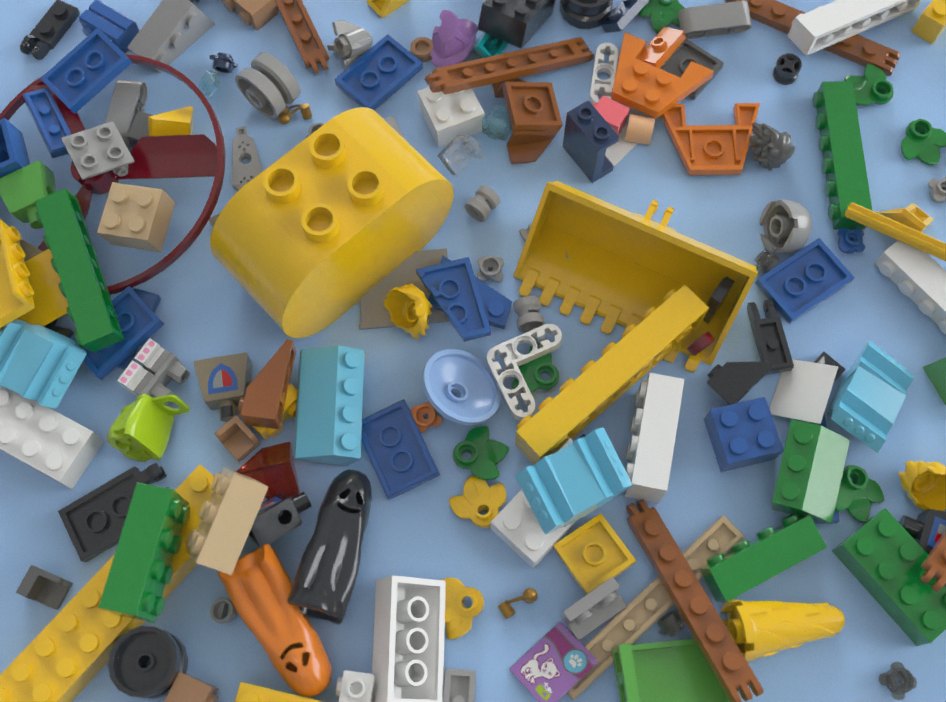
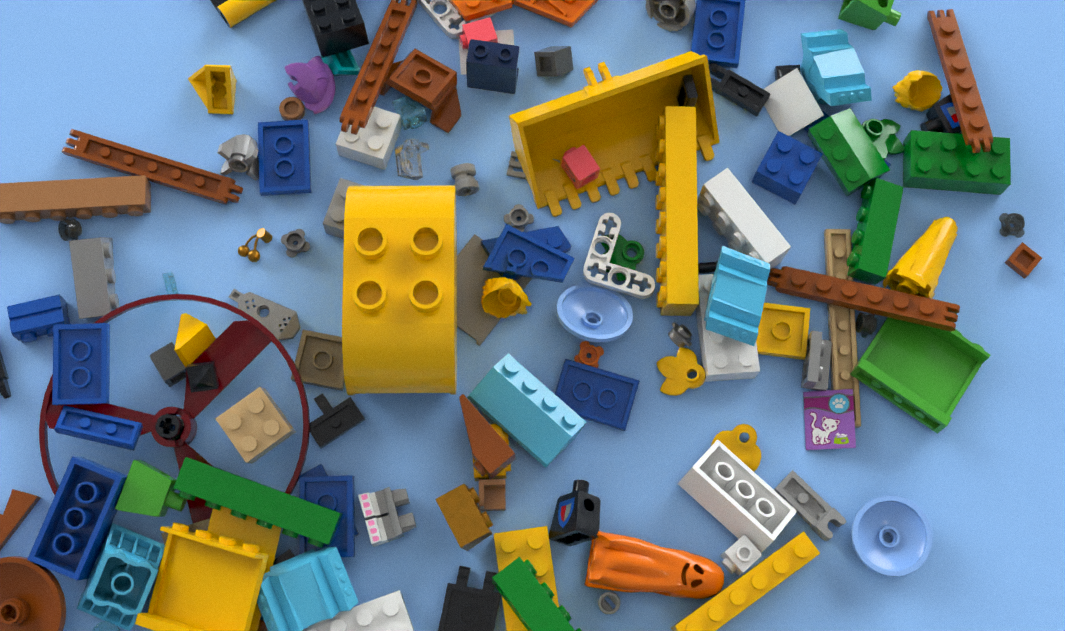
camera: 55 degrees left, 5 degrees up
light grey hinge [61,121,134,180] -> none
light grey beam [105,80,147,147] -> none
lime piece [107,394,190,462] -> none
tan brick [186,468,268,575] -> none
dark tan torso [194,352,253,422] -> none
dark blue plate [209,53,238,73] -> none
light grey wheel [235,52,301,119] -> none
clear red slope [236,442,300,499] -> none
black piece [287,469,372,625] -> none
green plate [453,426,509,480] -> none
pearl gold piece [498,588,538,619] -> none
light grey wheel [513,296,545,332] -> none
light nougat brick [625,114,655,145] -> none
dark red tile [687,331,715,356] -> none
black slope [707,361,773,405] -> none
clear smoke plate [754,247,779,274] -> none
none -> black tile [186,361,219,393]
none -> black plate [310,393,365,449]
none -> pearl gold slope [435,484,493,551]
none -> dark grey panel [534,46,573,76]
none -> coral brick [561,145,600,190]
none -> flat silver plate [668,322,692,348]

